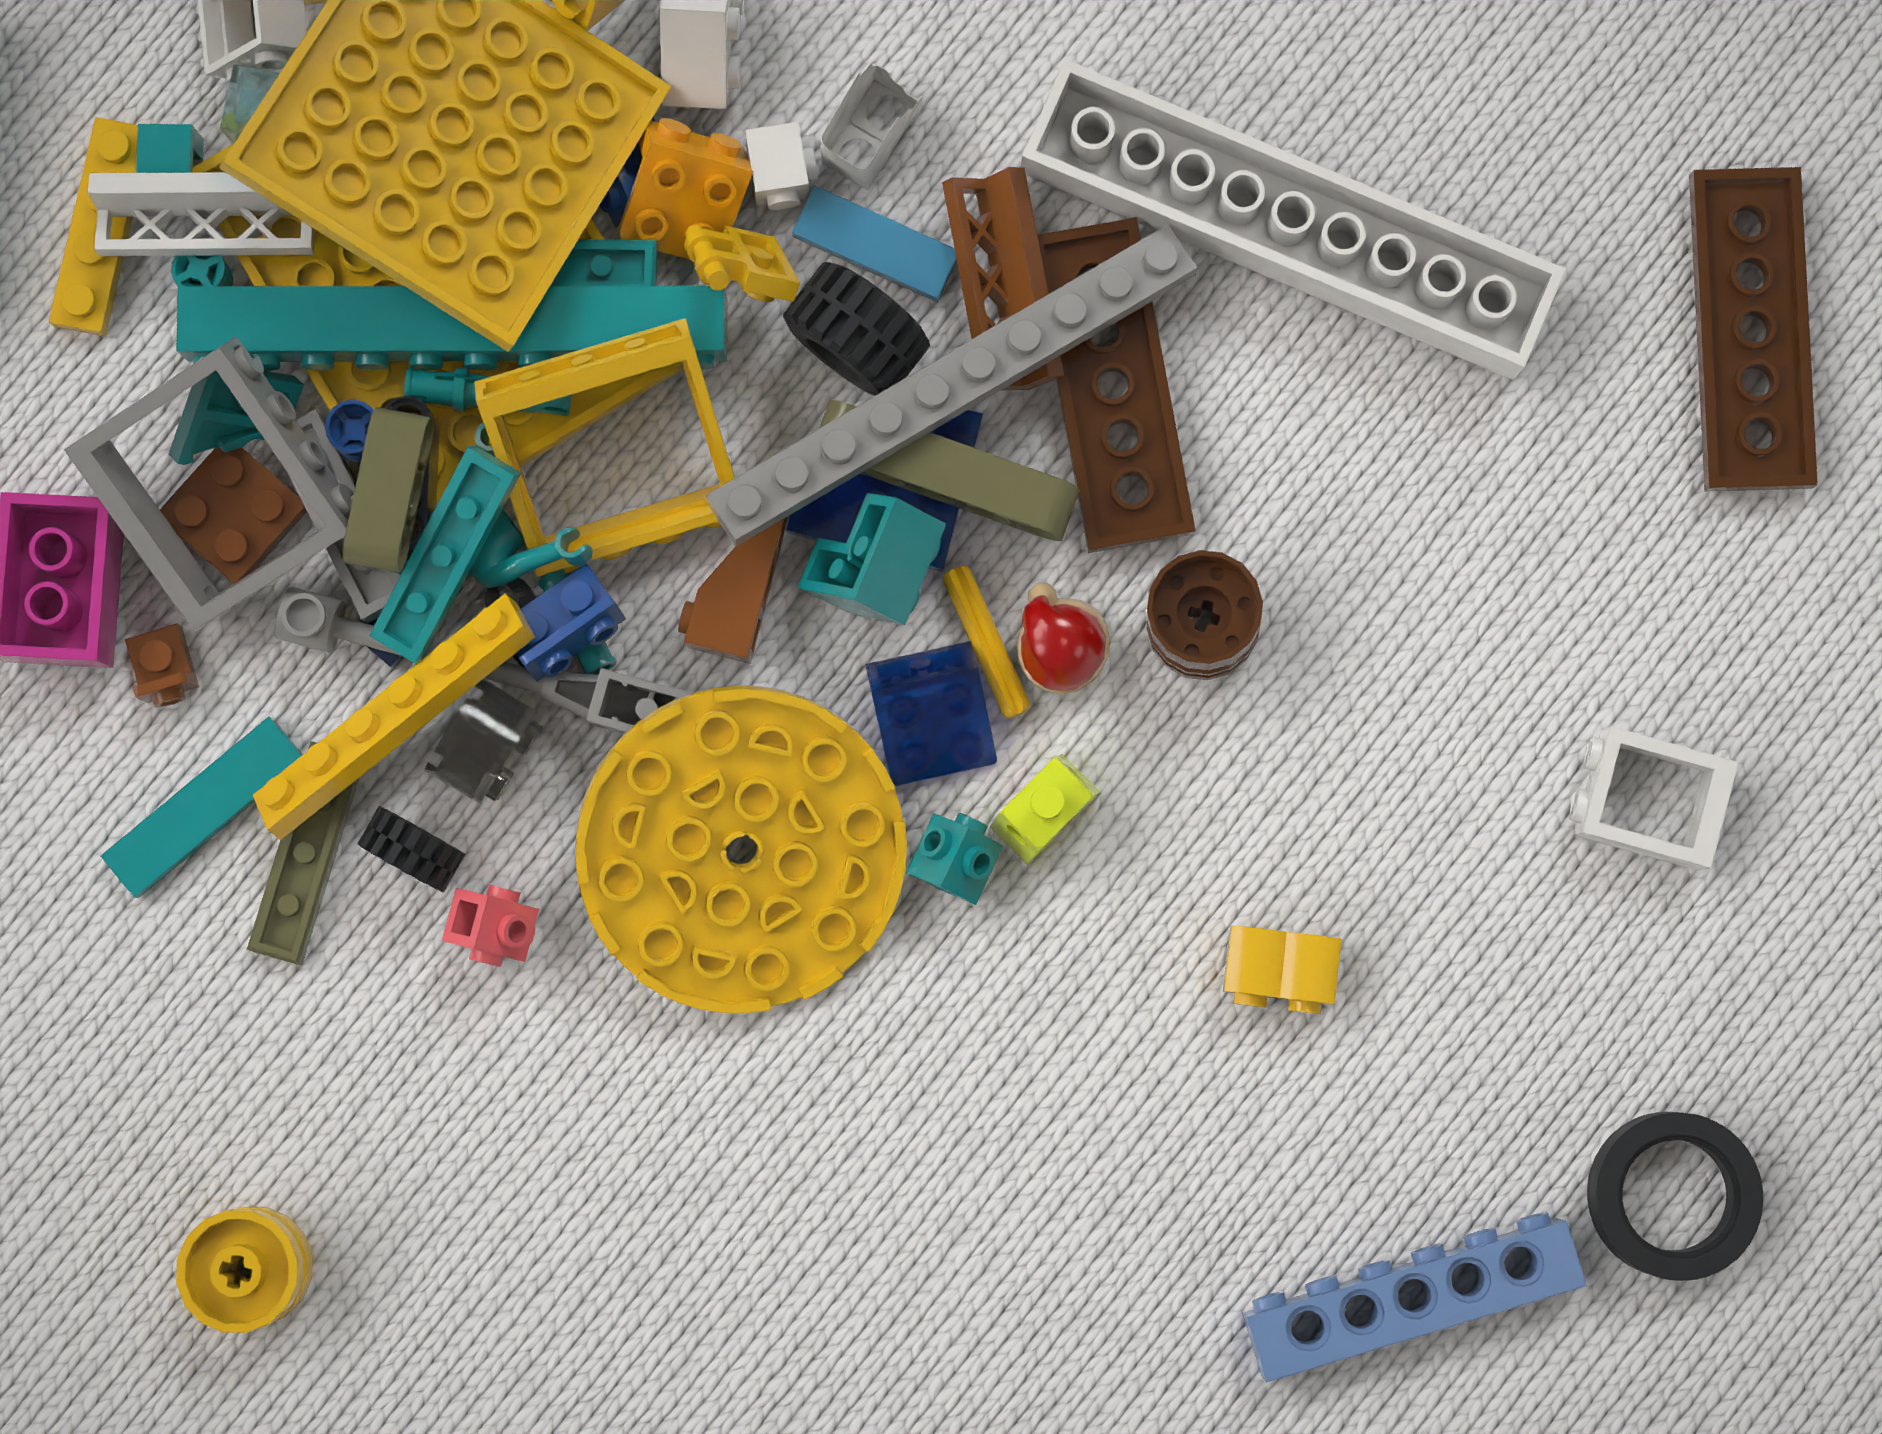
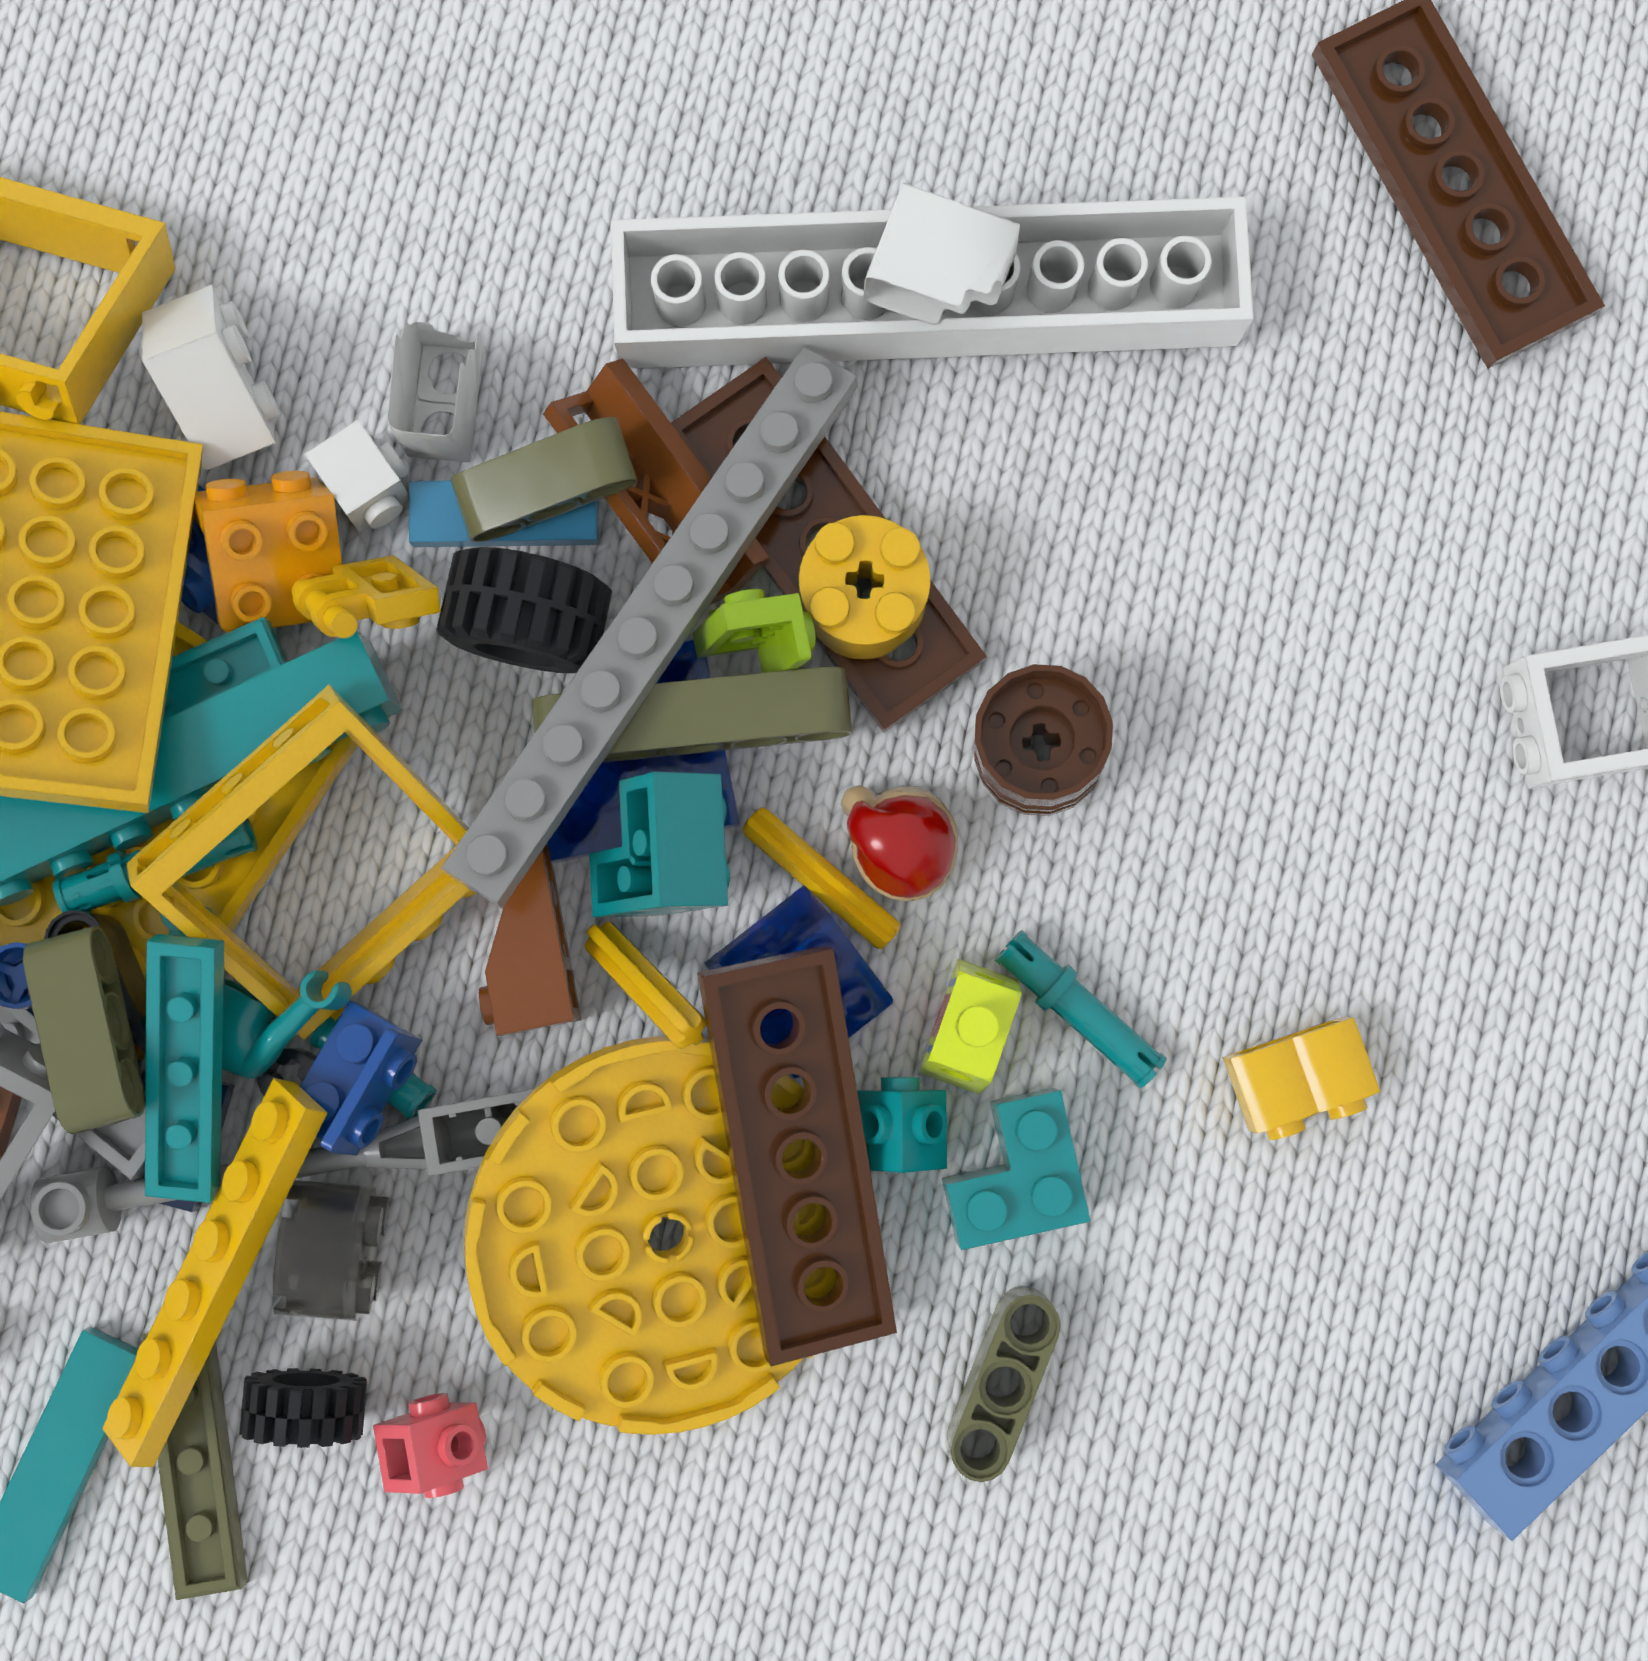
camera: 30 degrees left, 0 degrees up
none -> olive beam [450,417,638,542]
none -> yellow axle [584,922,706,1049]
none -> lime bracket [692,589,816,673]
none -> reddish brown plate [697,945,897,1367]
none -> yellow brick [799,515,930,659]
none -> white piece [864,183,1020,325]
none -> teal brick [942,1088,1091,1250]
none -> olive beam [947,1286,1061,1482]
none -> teal pin [994,930,1167,1088]

